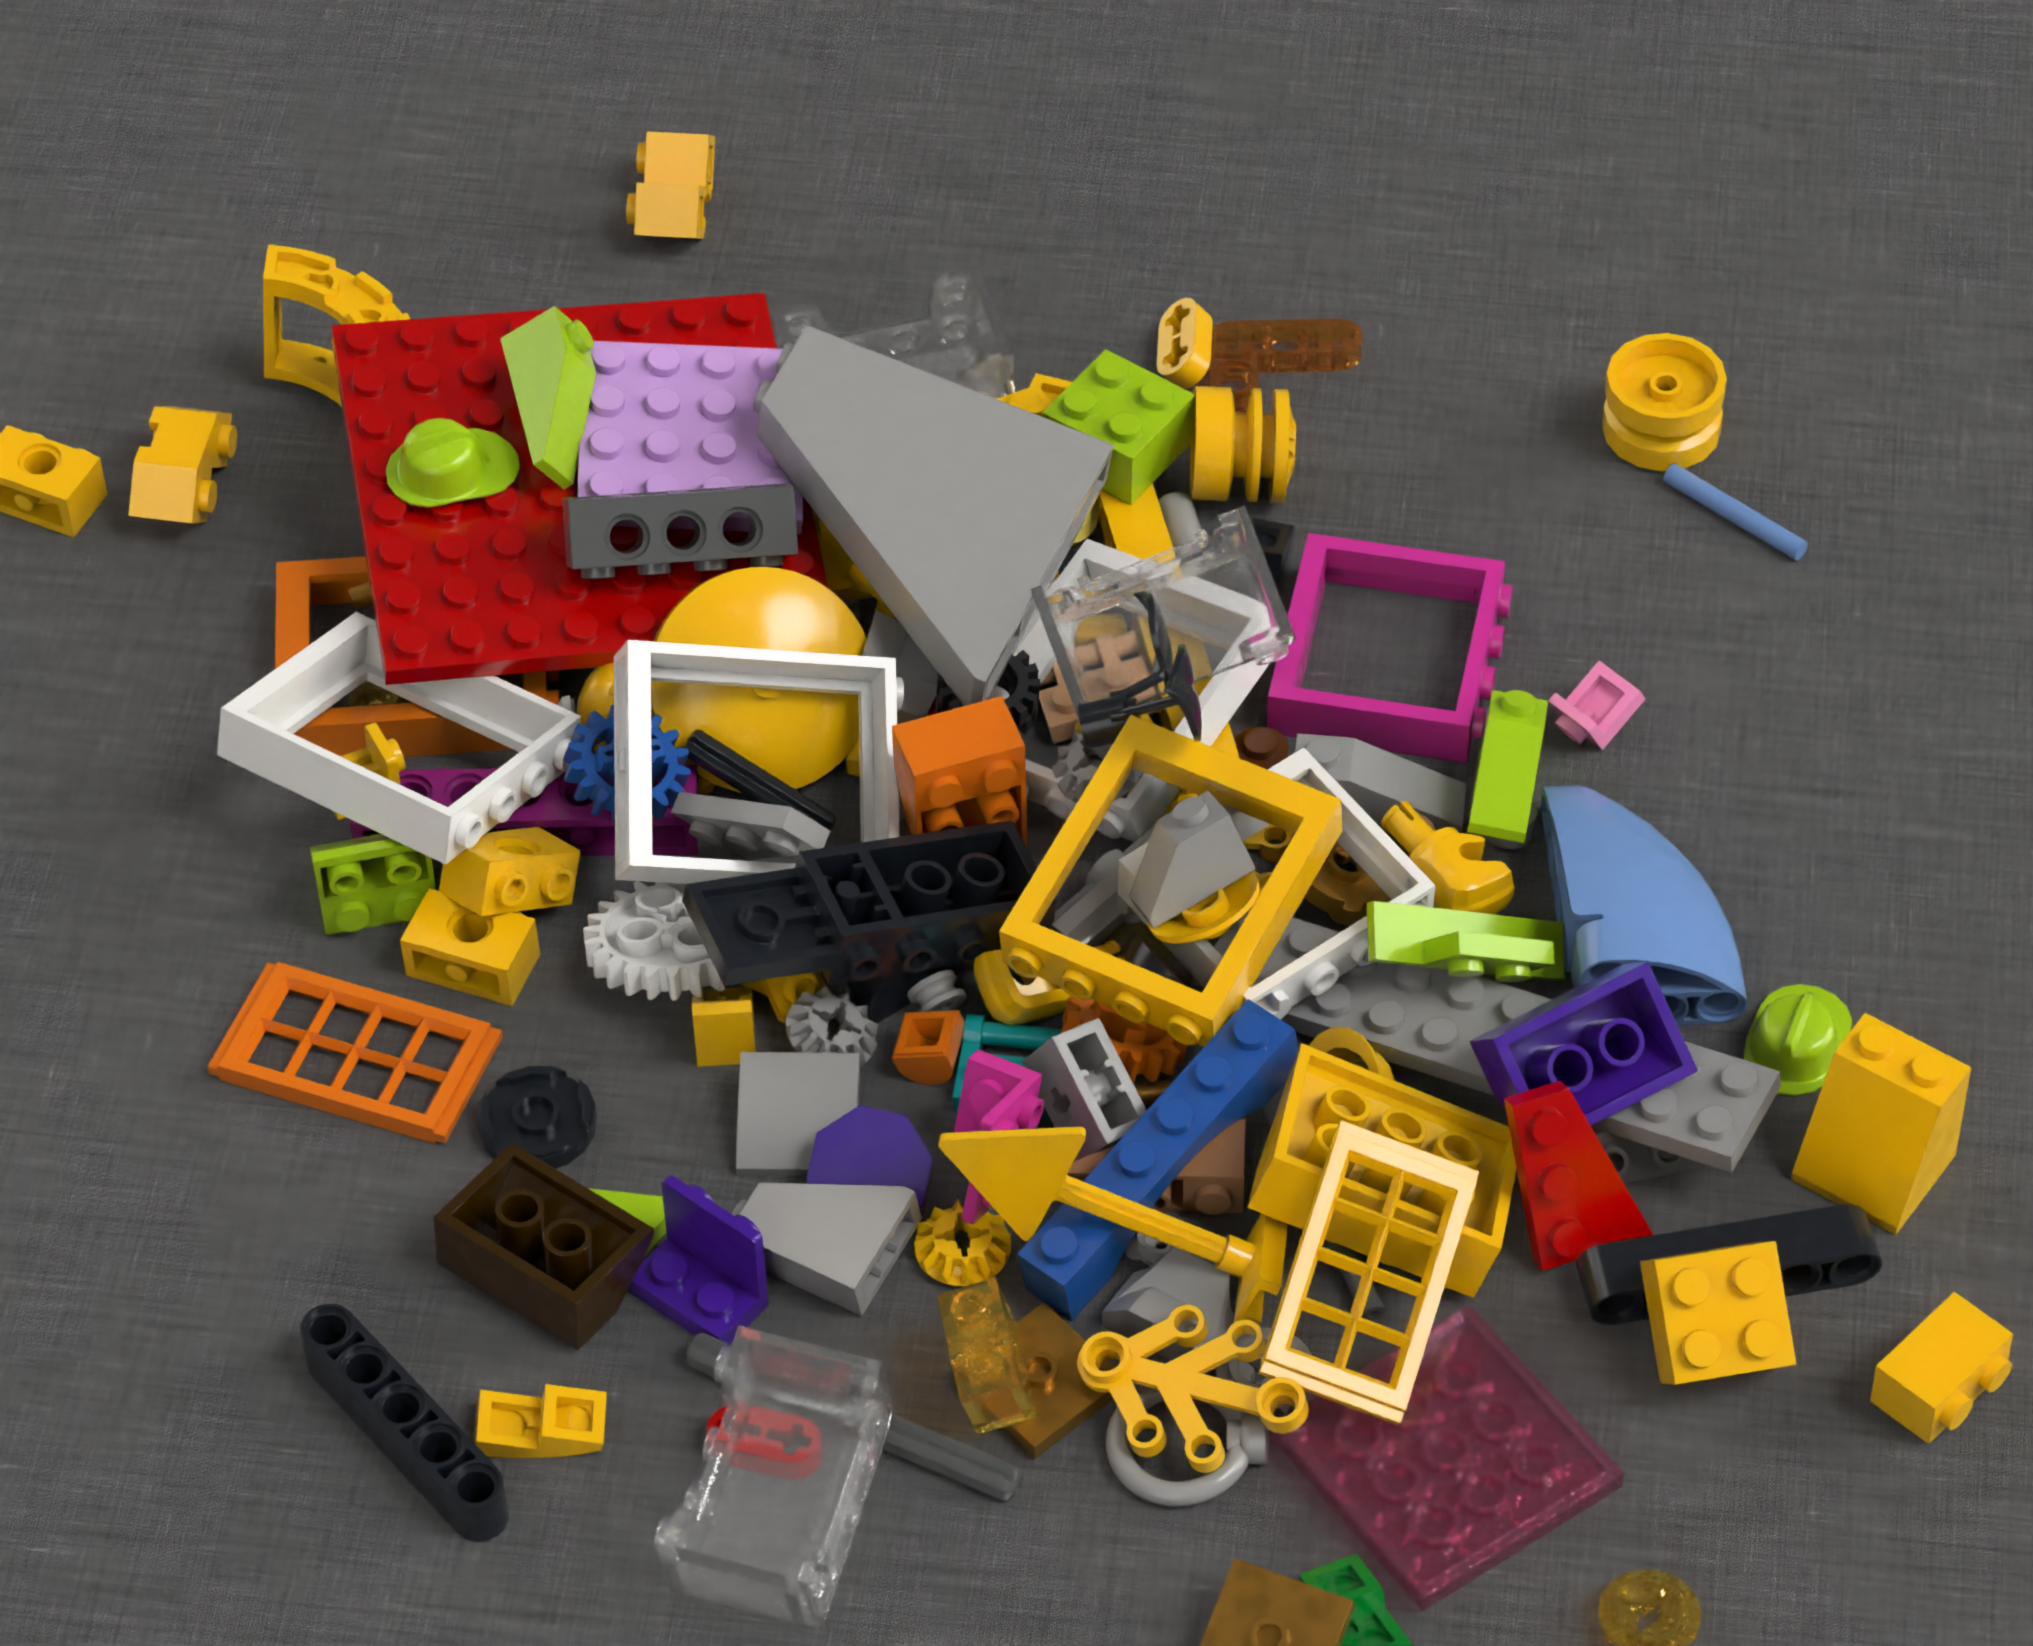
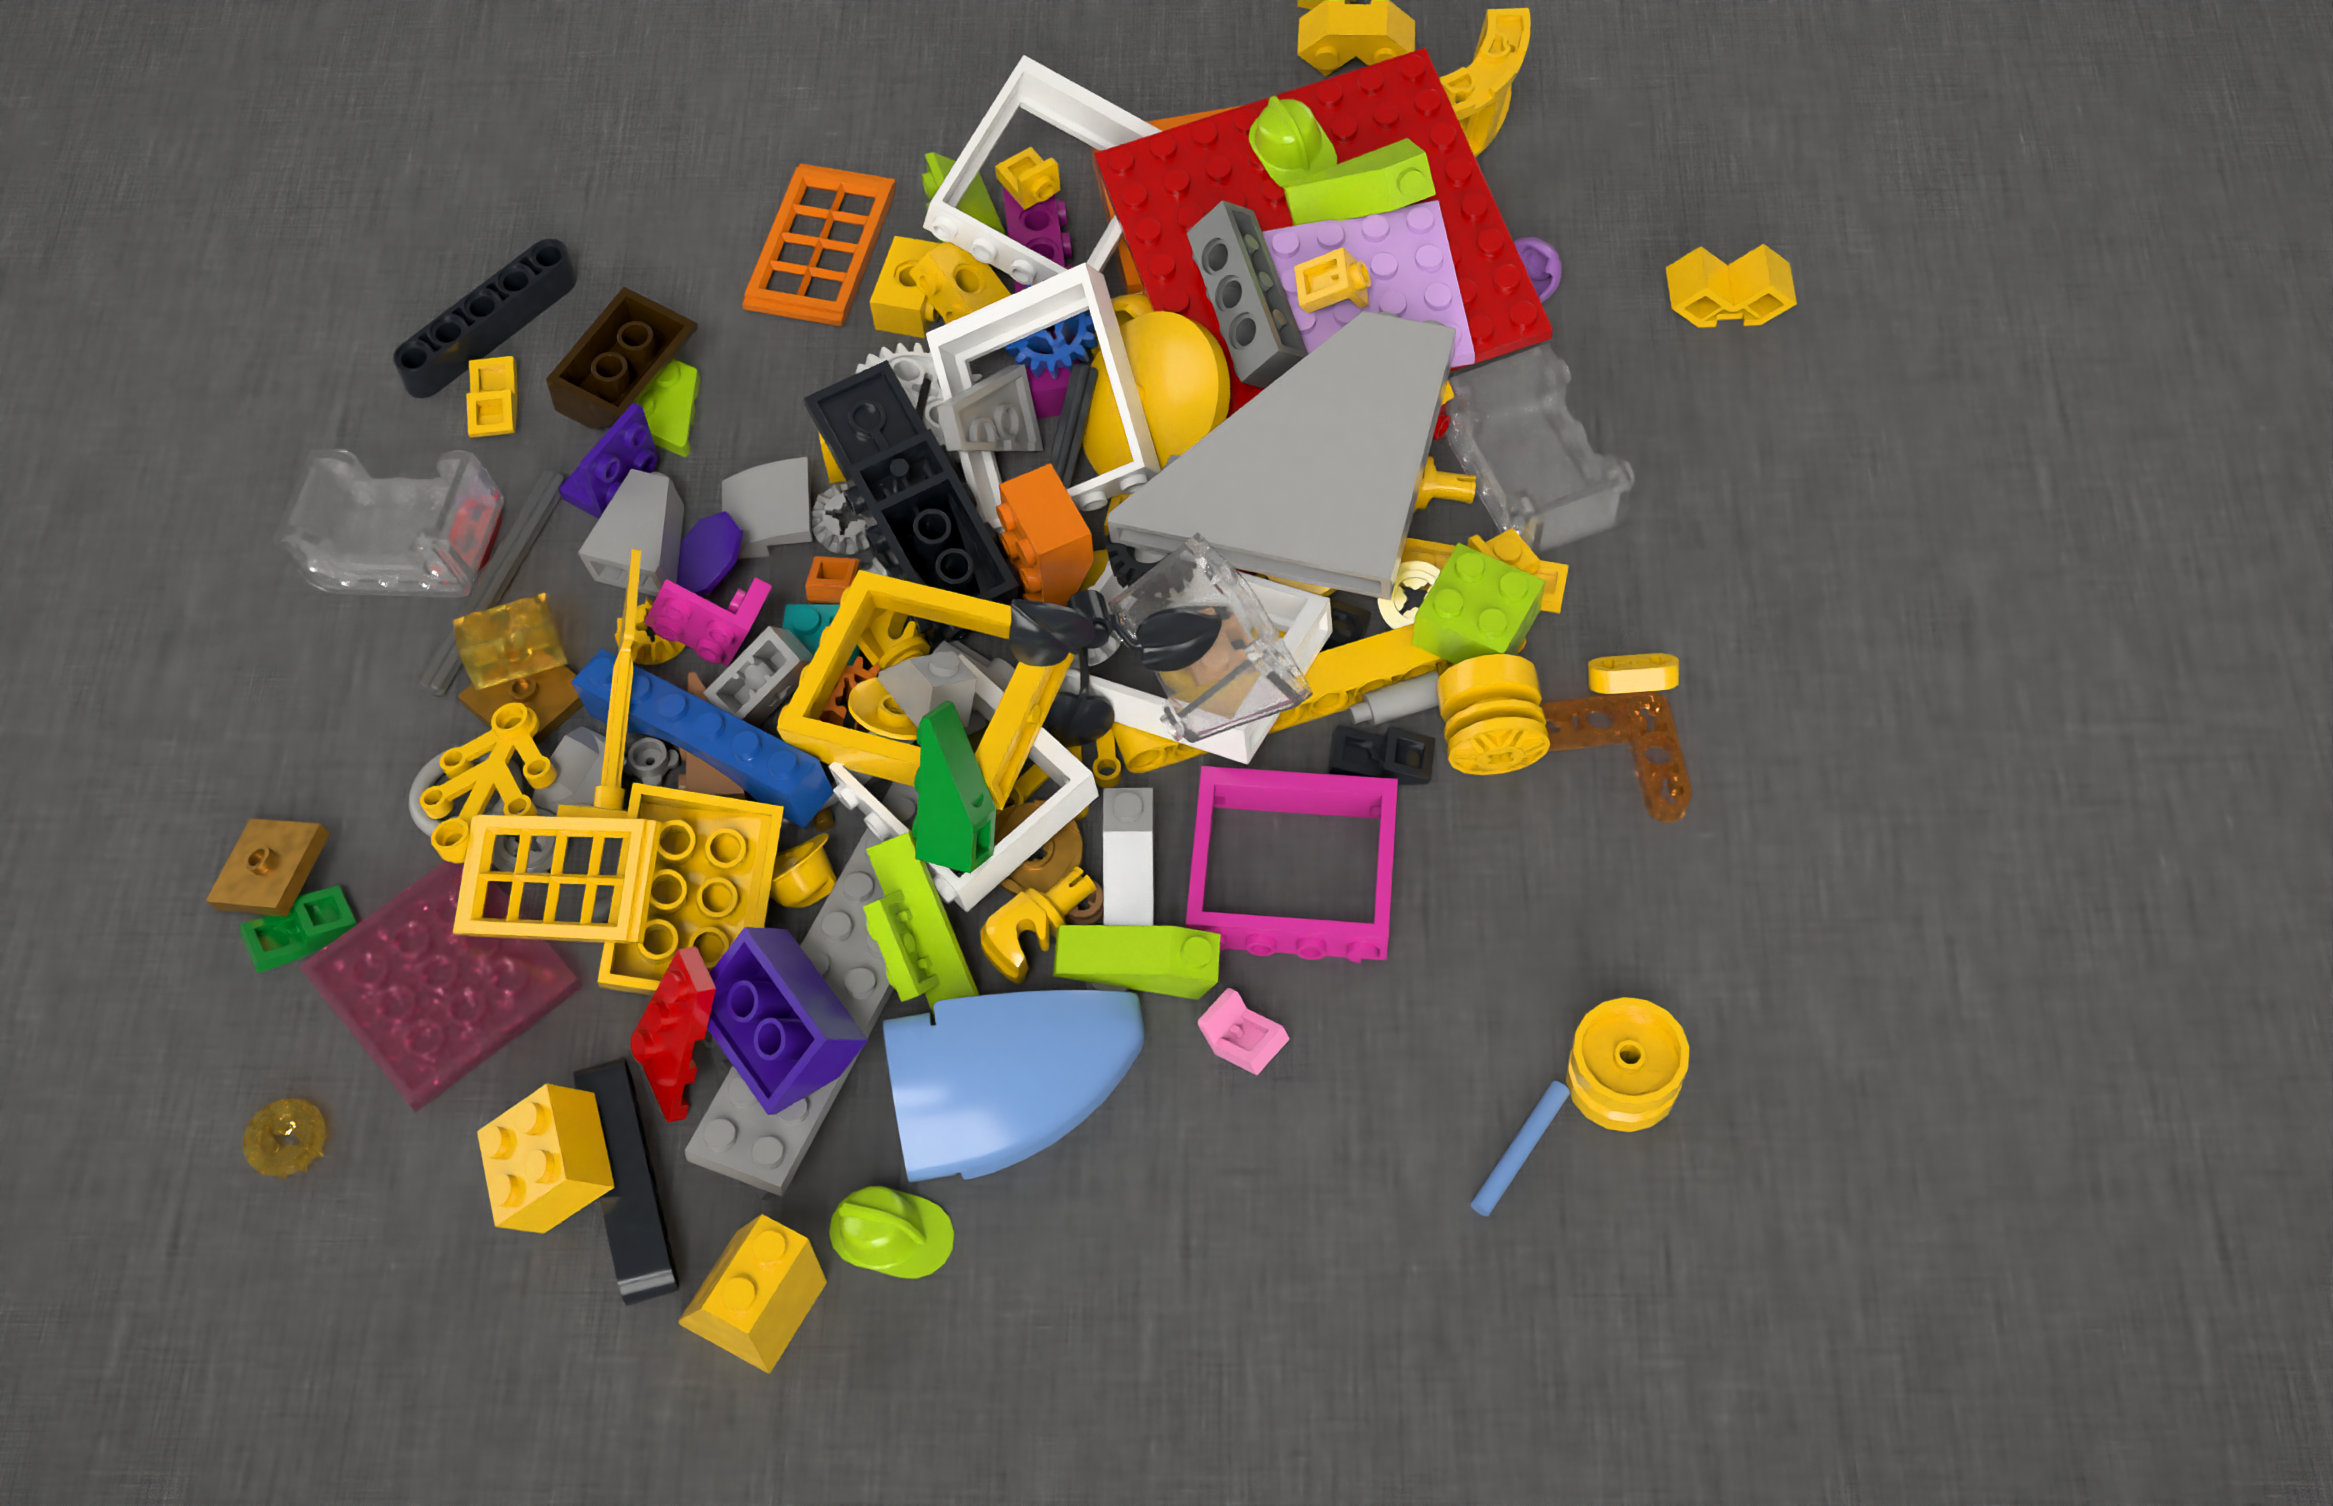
camera: 85 degrees right, 10 degrees up
black tile [477,1066,597,1169] -> none
reddish brown plate [1234,726,1289,769] -> none
yellow brick [1870,1292,2013,1444] -> none
none -> green slope [912,700,996,874]
none -> yellow bracket [1294,247,1371,314]

